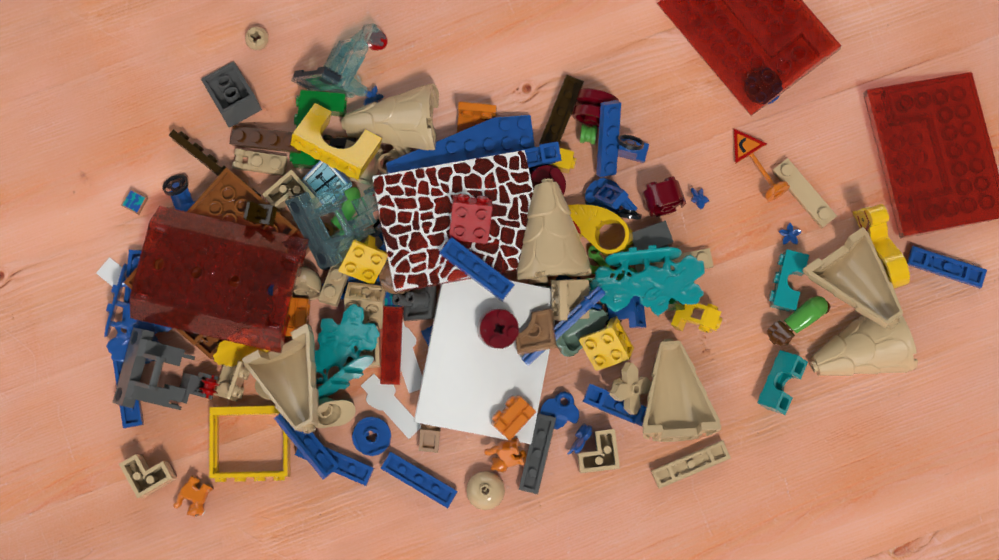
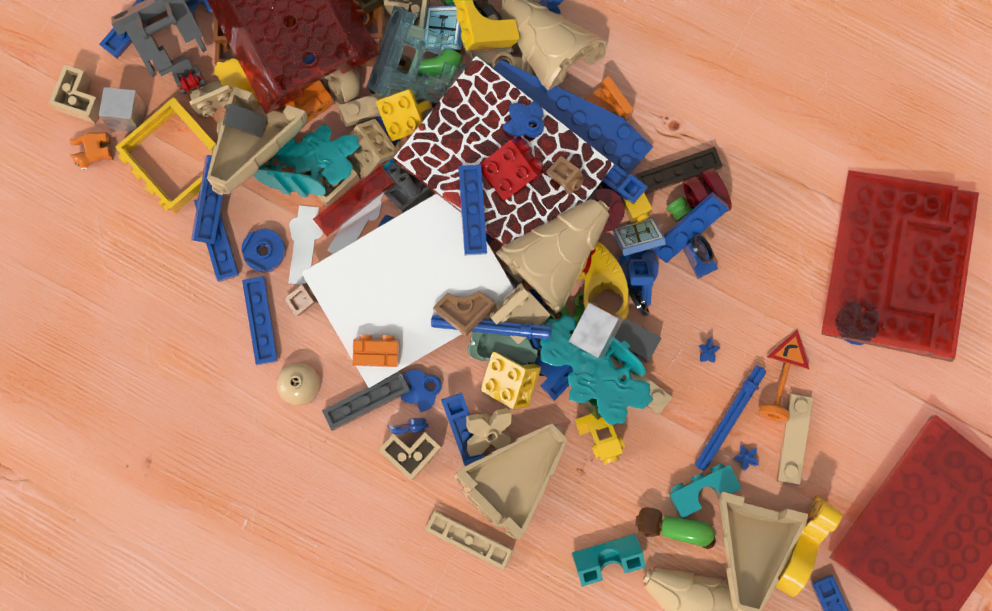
camera: 50 degrees right, 0 degrees up
tan piece [317,397,356,428] -> none
dark red brick [477,309,519,349] -> none
orange animal [484,438,526,473] -> none
dark red brick [642,176,686,217] -> none
none -> flat silver piece [99,87,146,132]
none -> dark grey slope [222,104,267,138]
none -> blue plate [503,101,544,138]
none -> medium nougat bracket [546,156,584,195]
none -> flat silver piece [569,303,624,358]
none -> tile [613,217,666,256]
none -> blue axle [695,365,766,471]

